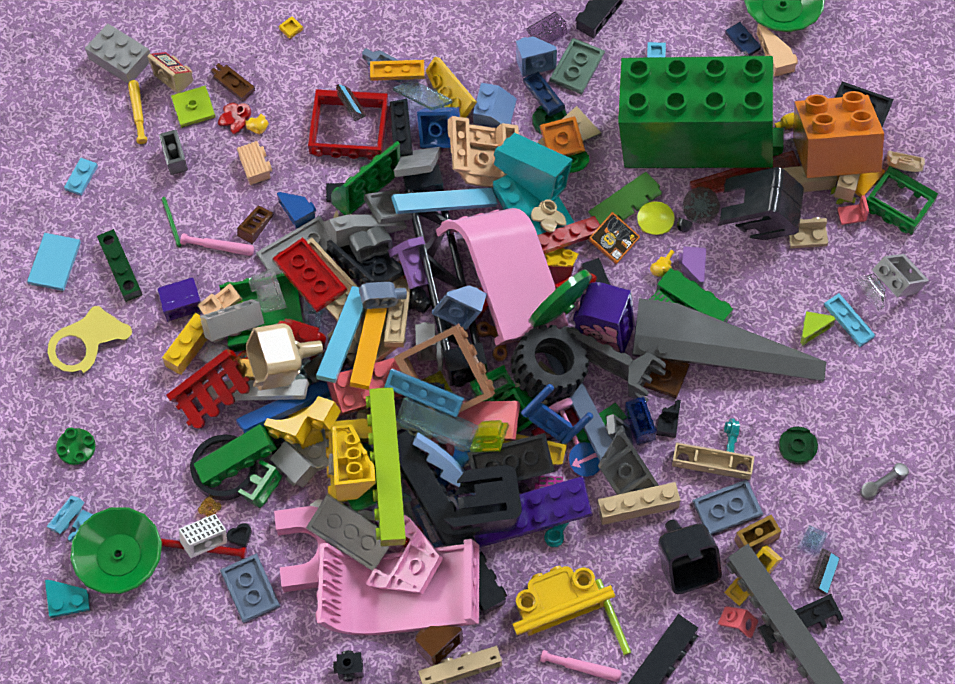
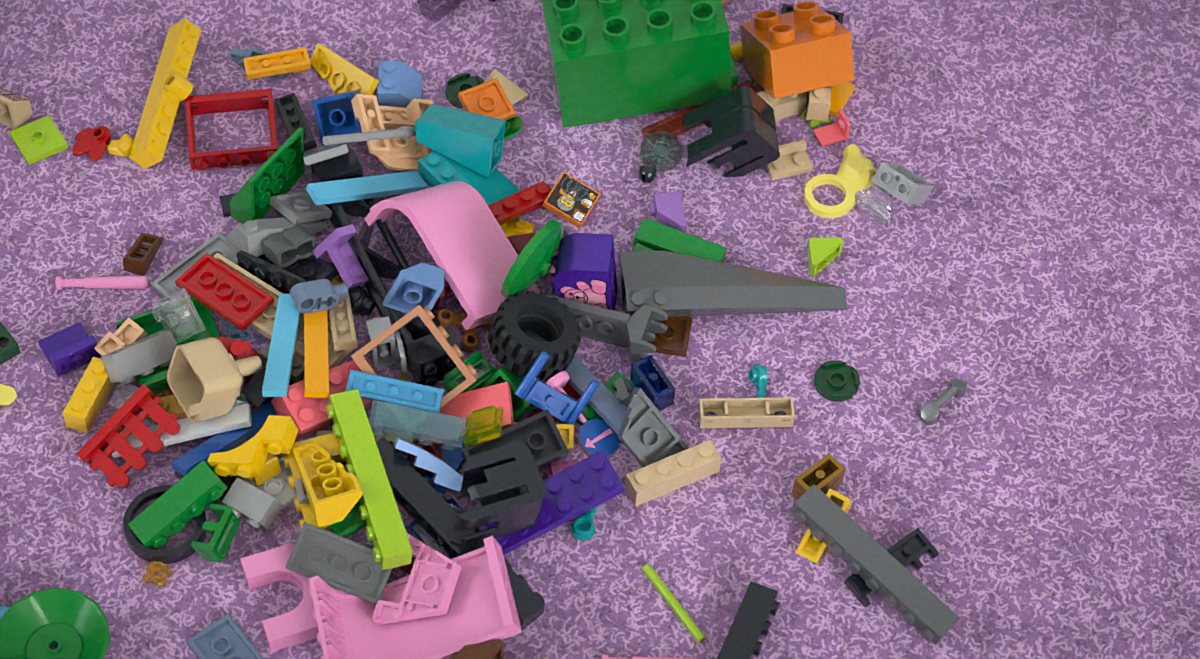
camera: 20 degrees left, 10 degrees down
dark grey brick [159,130,188,175] -> none
green axle [161,196,182,248] -> none
red bar [161,538,247,559] -> none
white brick [179,514,227,558] -> none
reddish brown hinge [211,63,255,102] -> none
black tile [226,523,252,548] -> none
light nougat brick [237,141,272,185] -> none
blue slope [277,192,316,229] -> none
yellow tile [278,16,304,39] -> none
clear smoke slope [336,84,366,122] -> none
clear light blue piece [393,80,453,111] -> none
yellow brick [512,566,615,636] -> none
medium blue slope [516,36,557,77] -> none
dark blue tile [523,71,565,117] -> none
tan plate [531,200,566,232] -> none
sand green tile [549,38,605,95] -> none
bright green windscreen [588,172,662,225] -> none
neon yellow dish [637,202,675,235] -> none
yellow piece [650,250,675,277] -> none
black slope [656,400,681,438] -> none
black piece [658,519,722,594] -> none
sand blue tile [692,479,763,535] -> none
coral bracket [718,606,758,638] -> none
clear light blue tile [801,525,828,552] -> none
slope [808,548,840,594] -> none
medium azure tile [824,293,875,347] -> none
green window [866,166,938,235] -> none
tan tile [886,151,925,172] -> none
none -> yellow hinge [129,18,201,168]
none -> light grey bar [322,126,416,145]
none -> light yellow animal [804,144,877,218]

